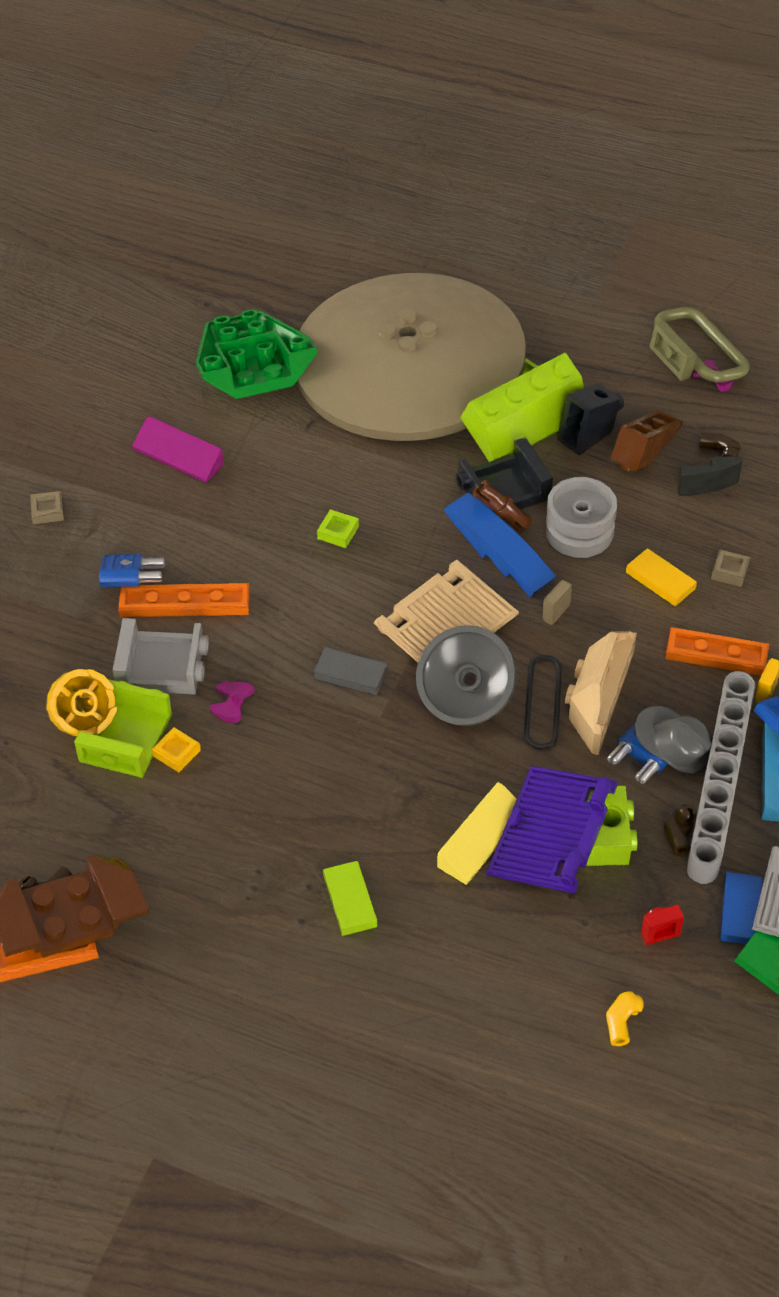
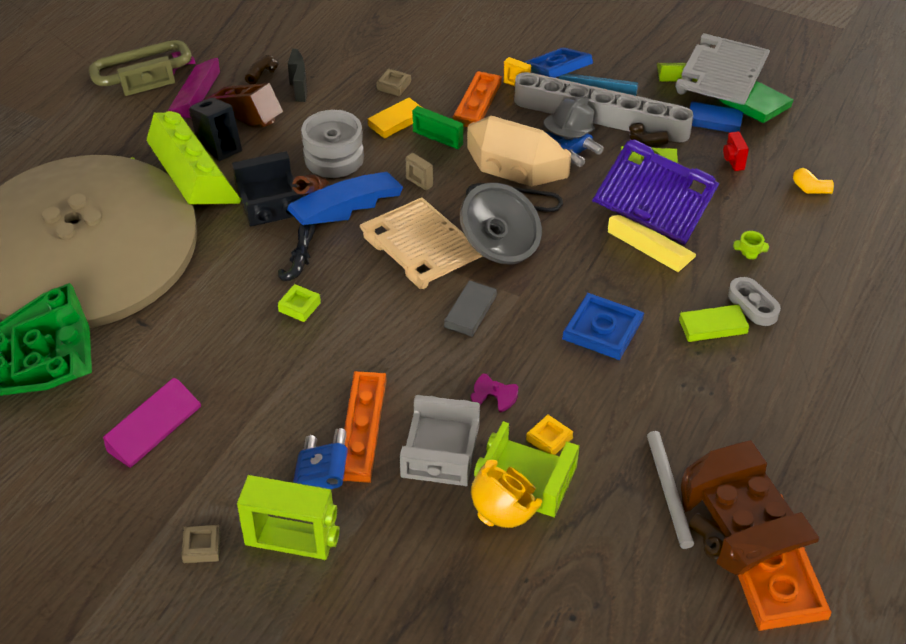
camera: 85 degrees left, 5 degrees down
none -> magenta slope [167,58,220,118]
none -> lime window [237,475,340,560]
none -> black piece [278,224,316,281]
none -> green tile [412,106,463,150]
none -> blue tile [562,293,644,360]
none -> light grey bar [647,431,694,549]
none -> light grey plate [728,277,781,326]
none -> lime plate [733,231,769,259]

